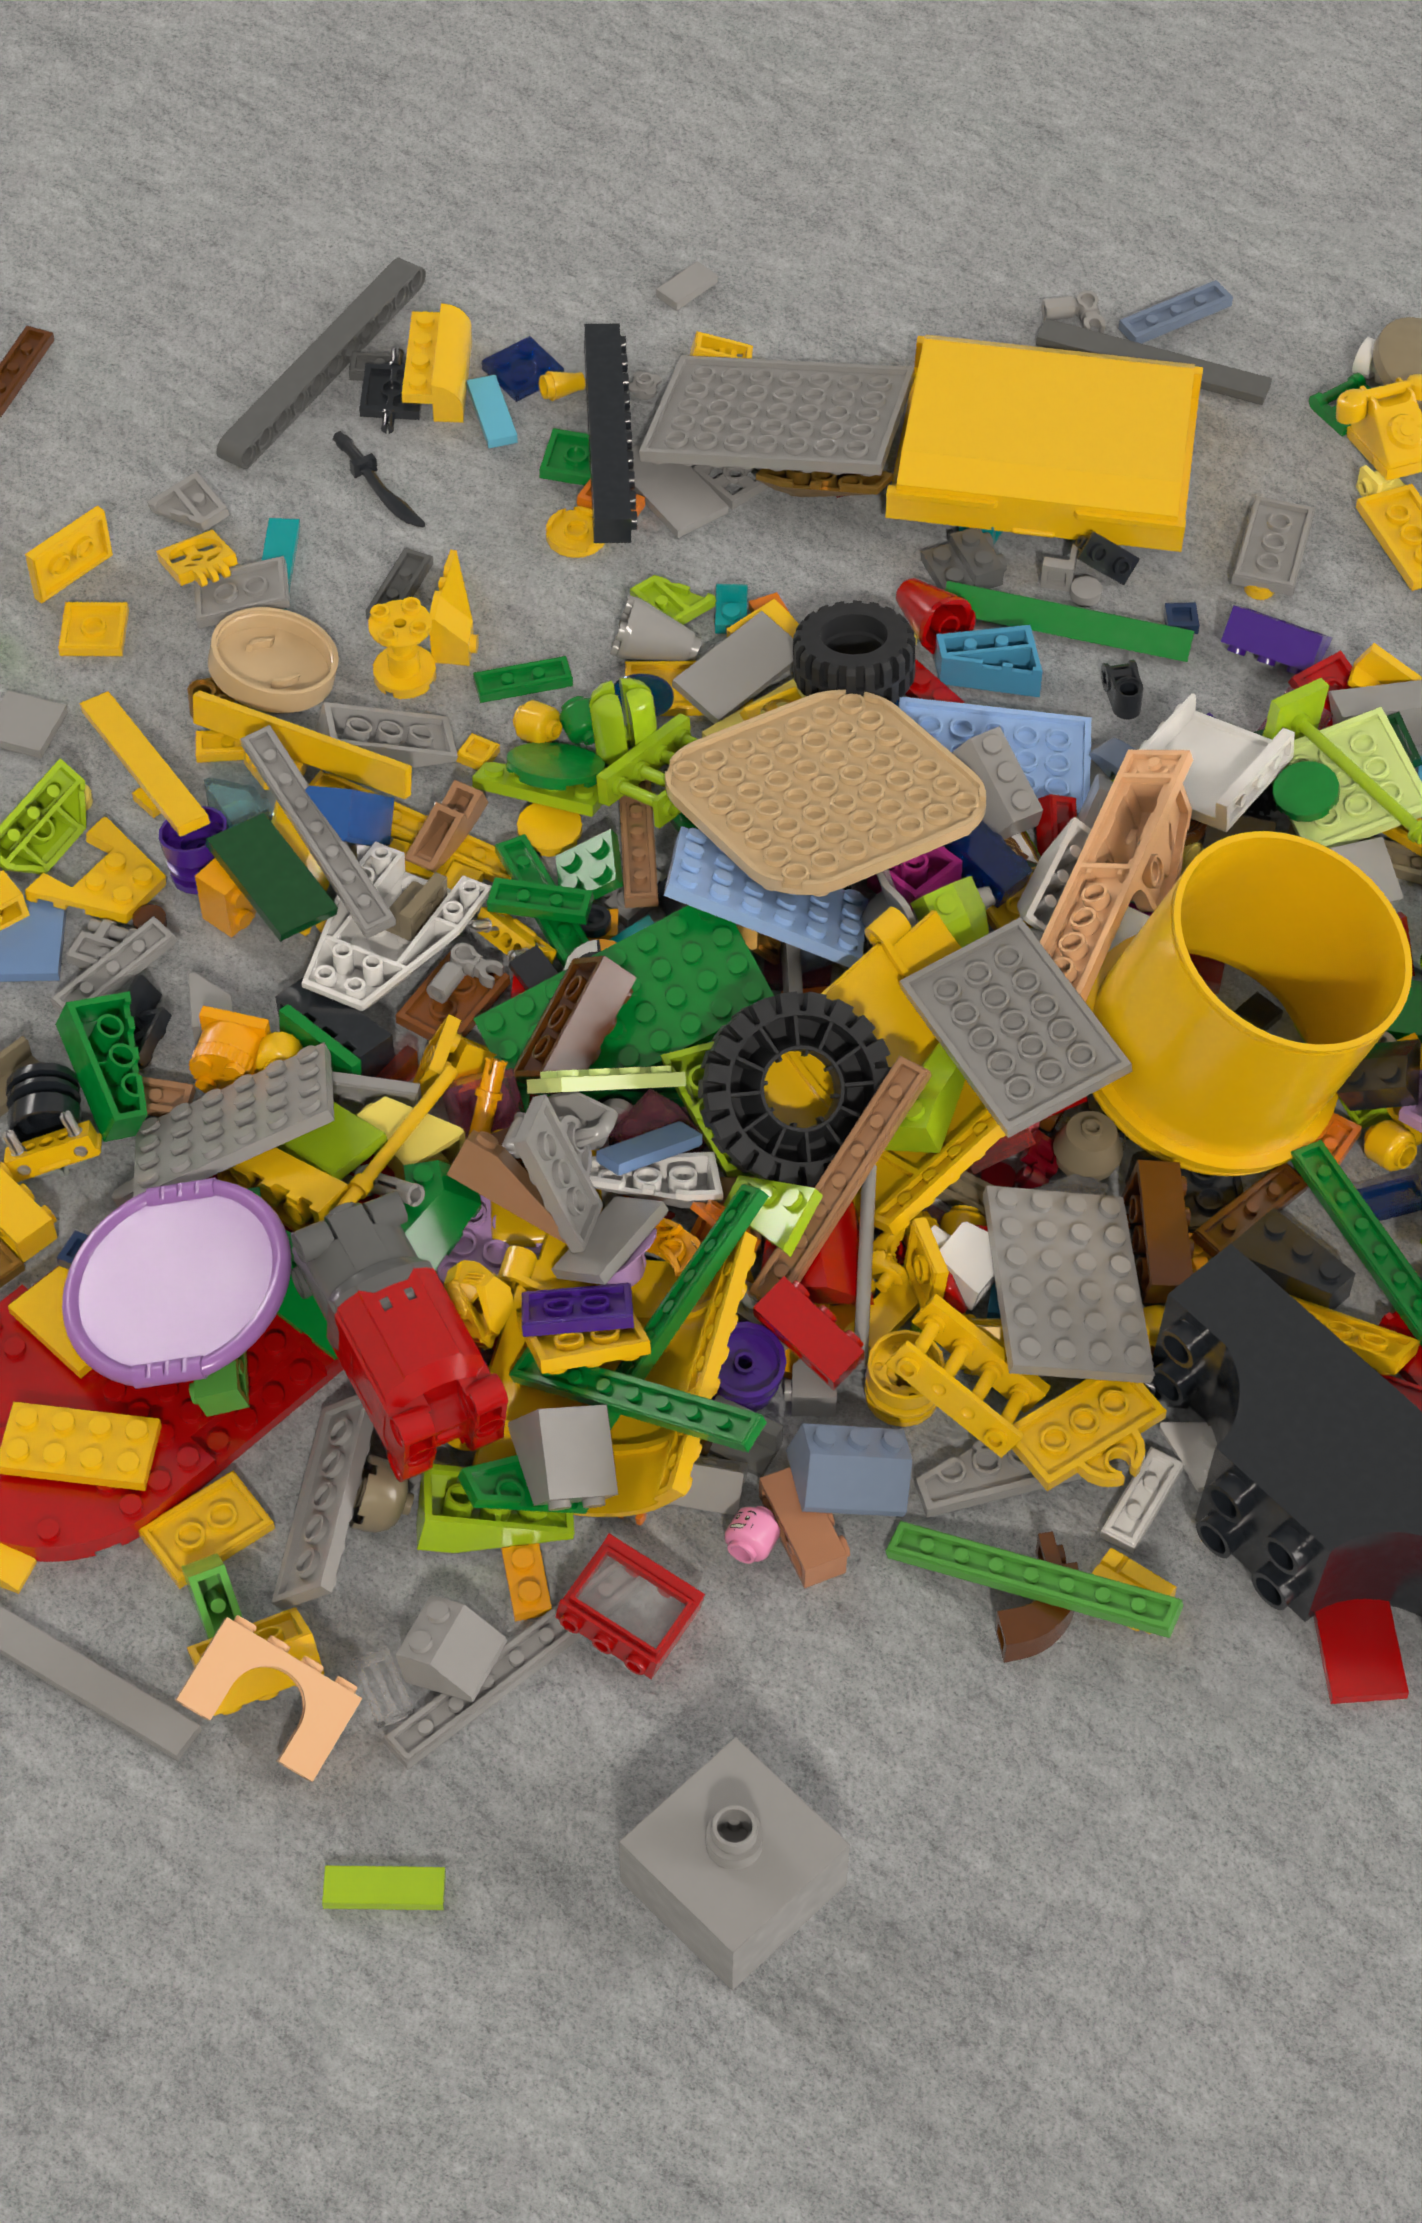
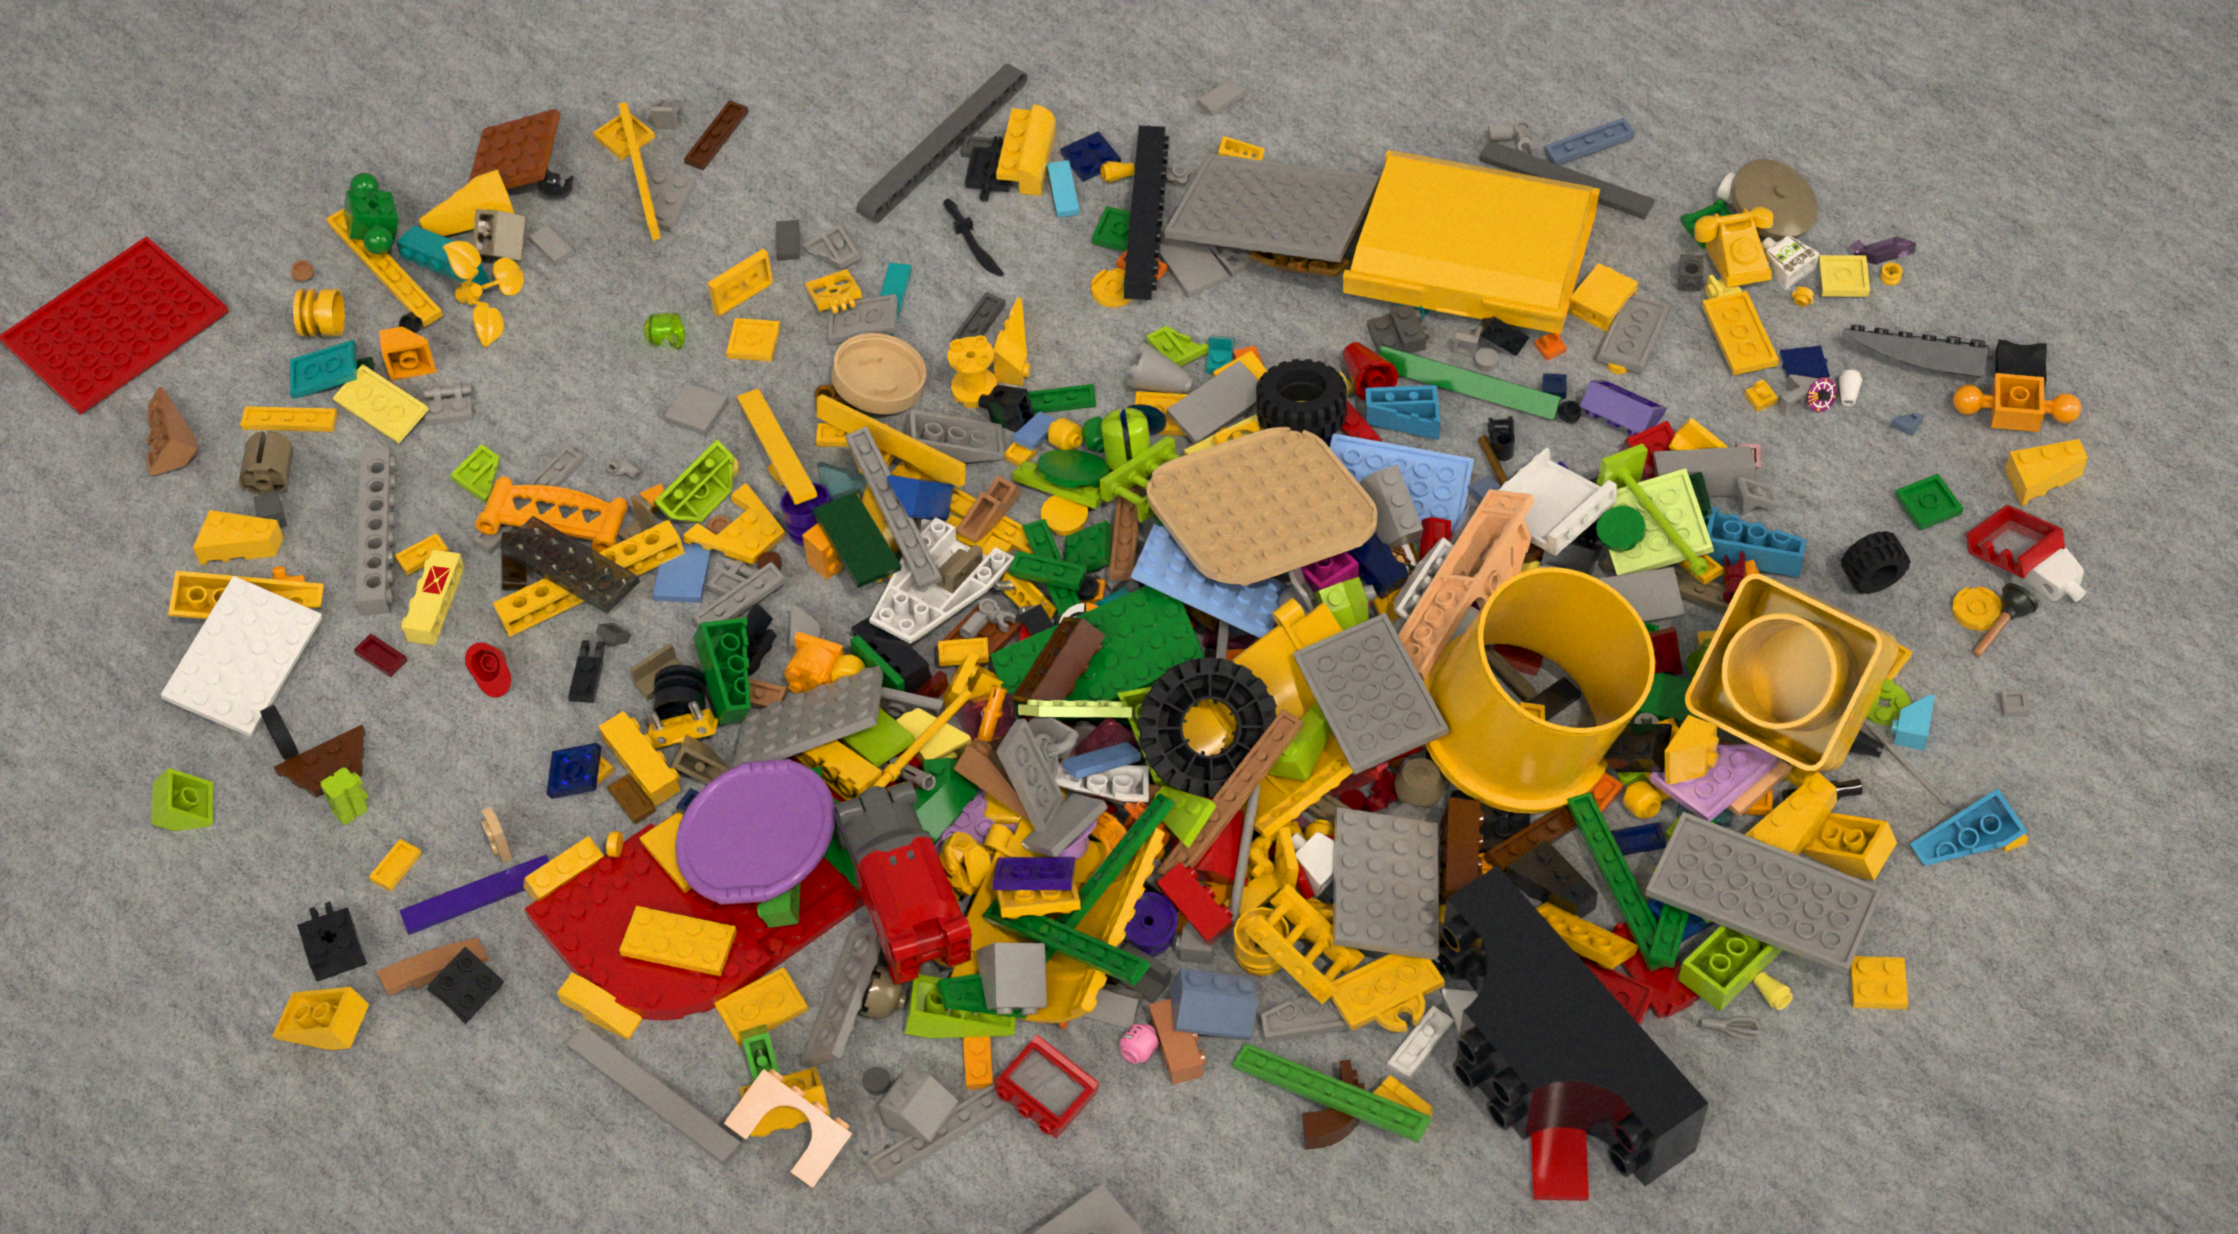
camera: 10 degrees right, 0 degrees up
none -> dark tan slope [672,735,729,784]
none -> medium nougat tile [707,515,731,535]
none -> dark grey tile [776,220,800,260]
none -> dark grey tile [863,1067,891,1095]
none -> yellow tile [938,637,989,666]
none -> black torso [978,385,1035,433]
none -> medium blue tile [1013,411,1057,451]
none -> pearl gold bar [1478,435,1509,487]
none -> orange tile [1534,333,1567,361]
none -> black plate [1558,400,1581,424]
none -> yellow panel [1568,263,1638,332]
none -> dark grey brick [1678,254,1704,291]

